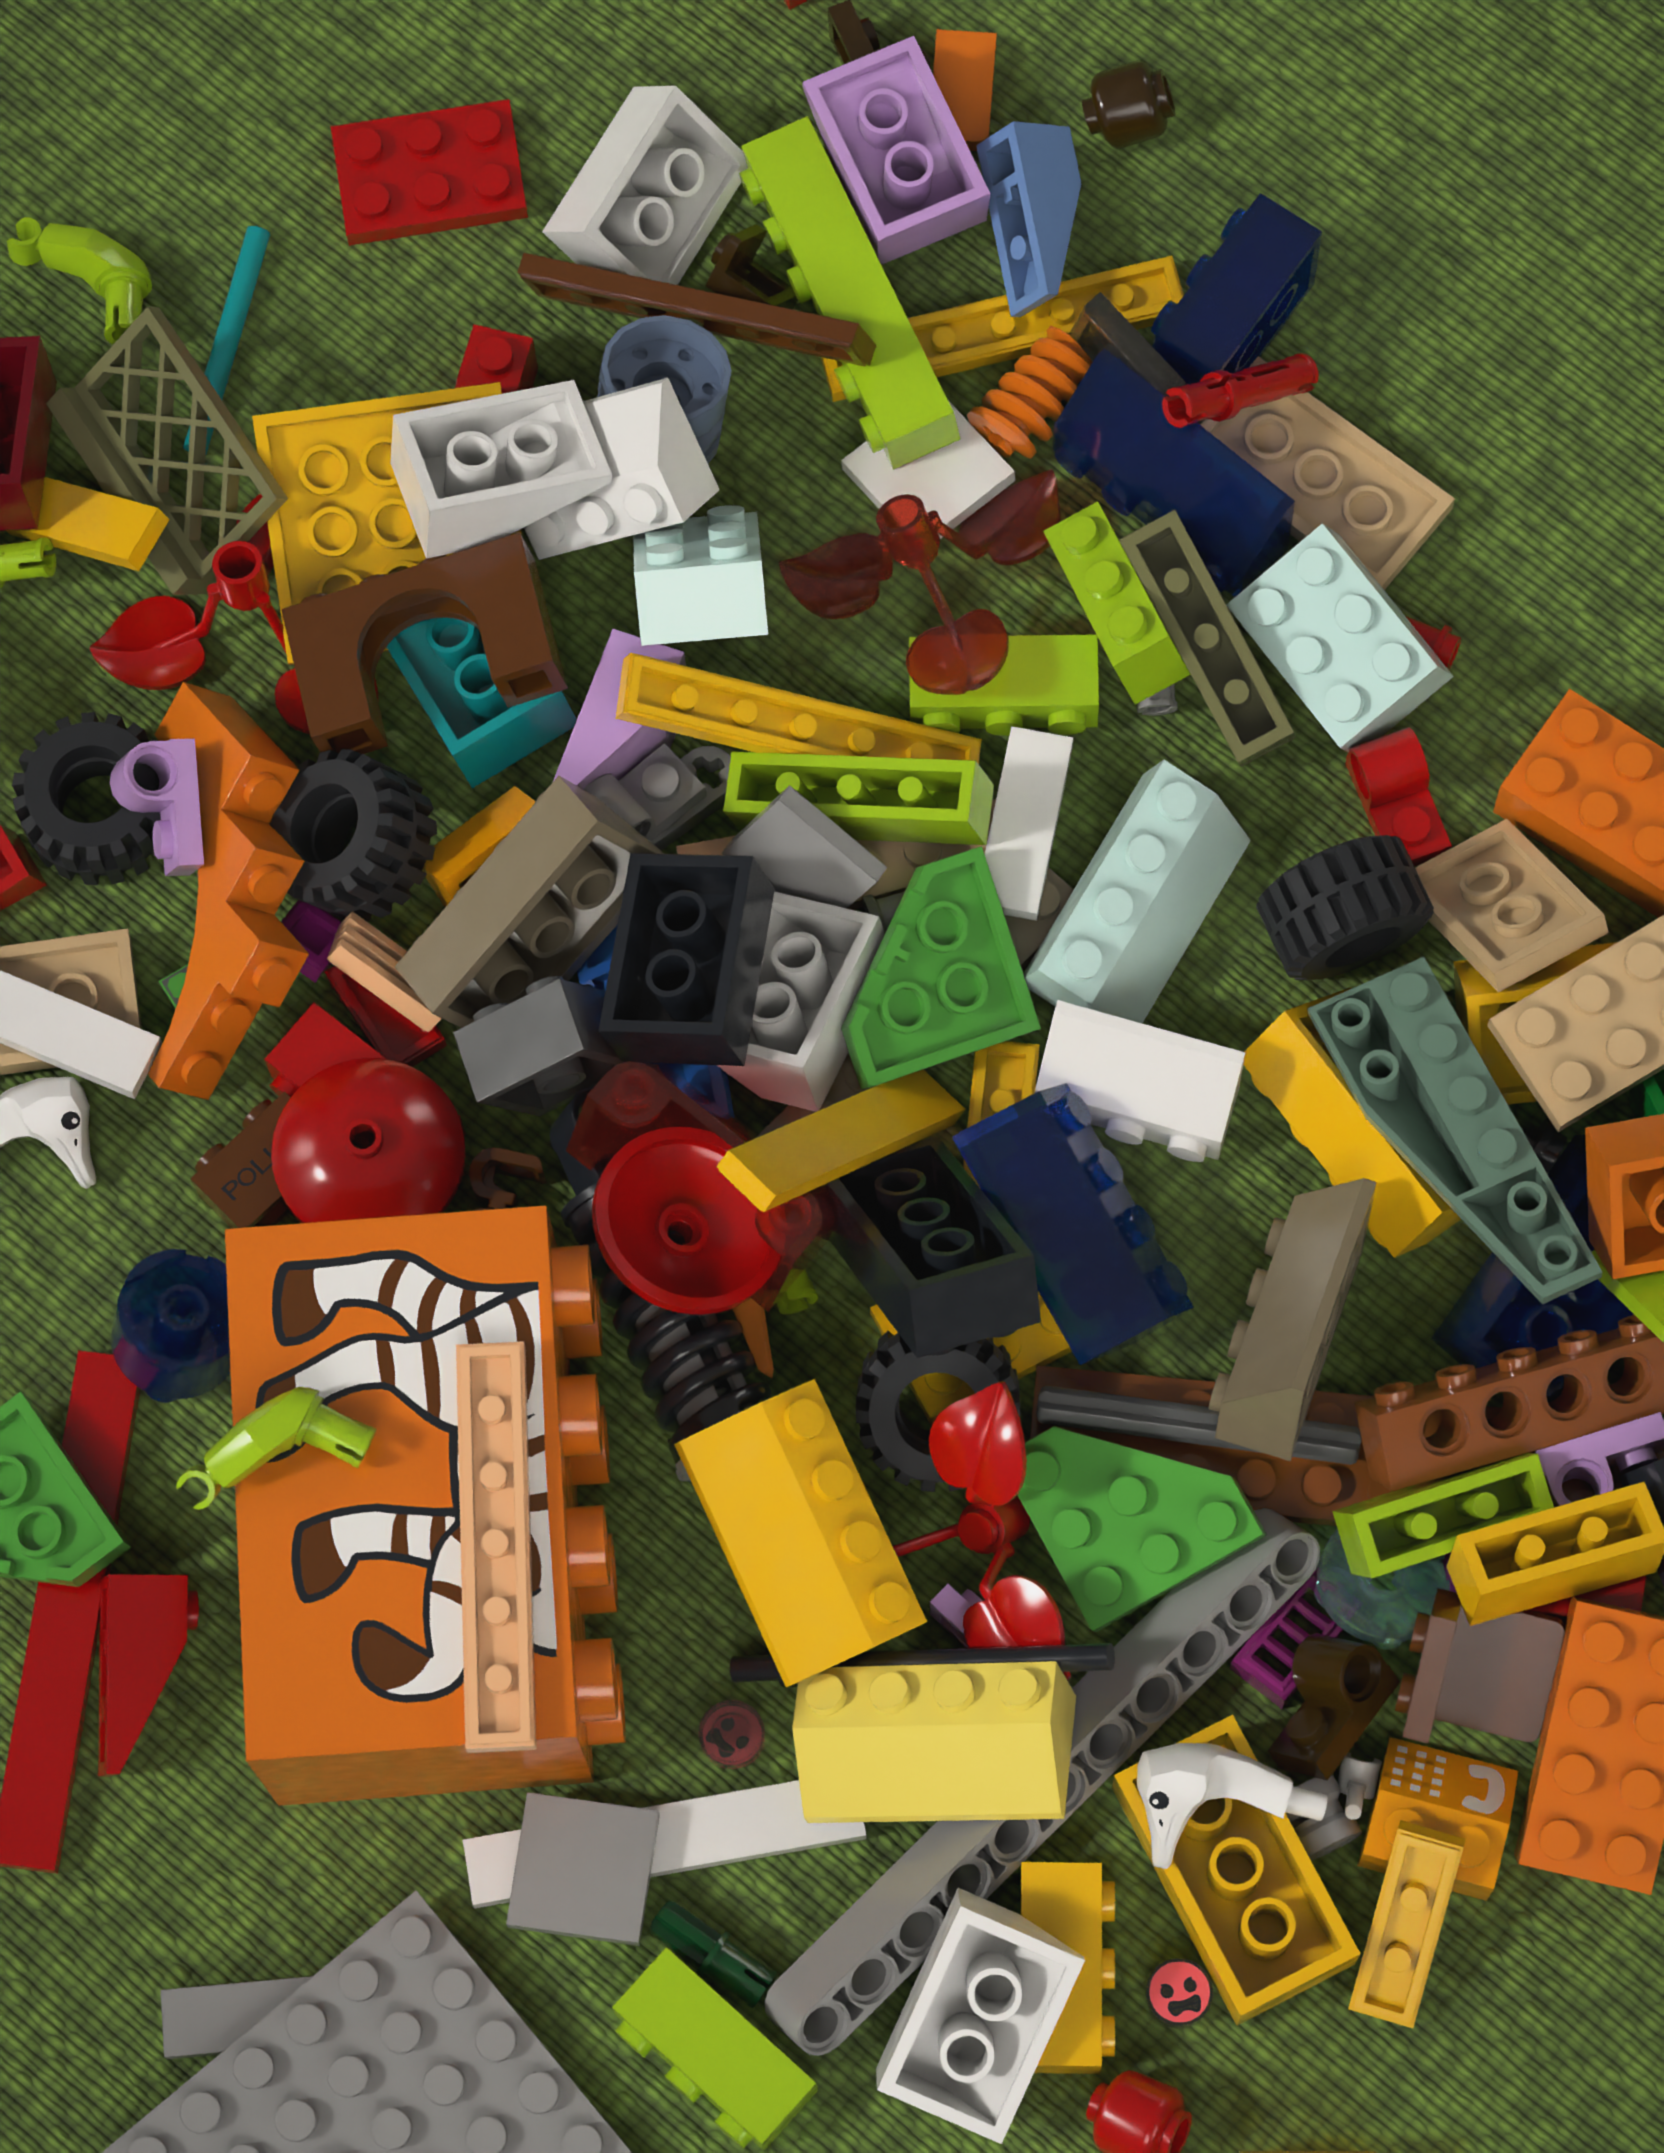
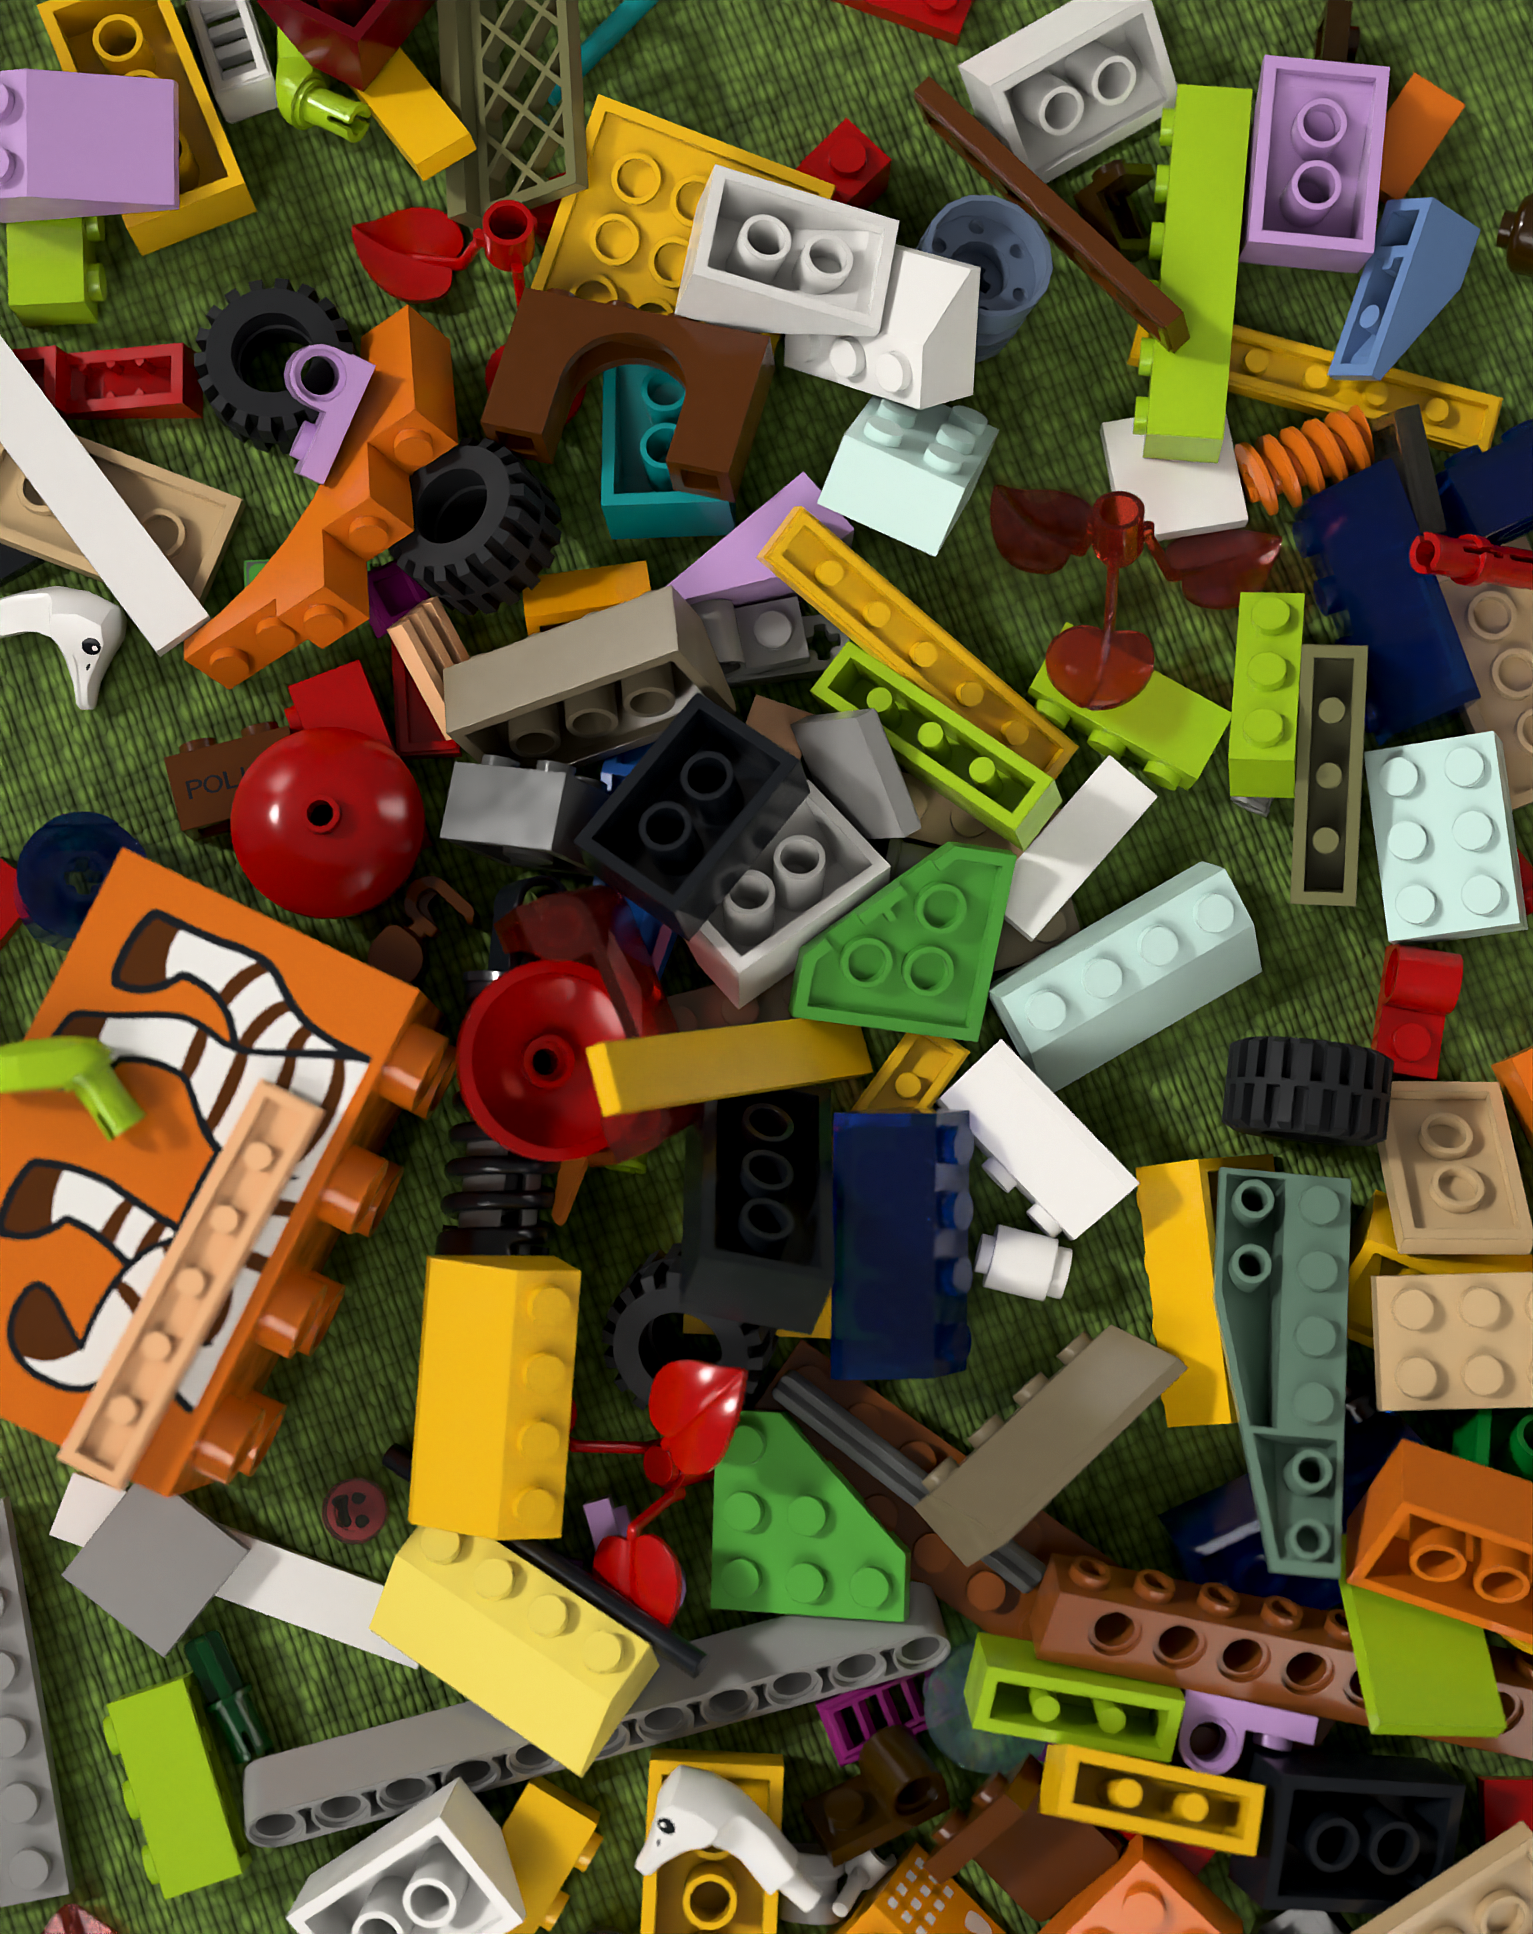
camera: 20 degrees right, 10 degrees up
none -> white brick [973,1224,1072,1302]

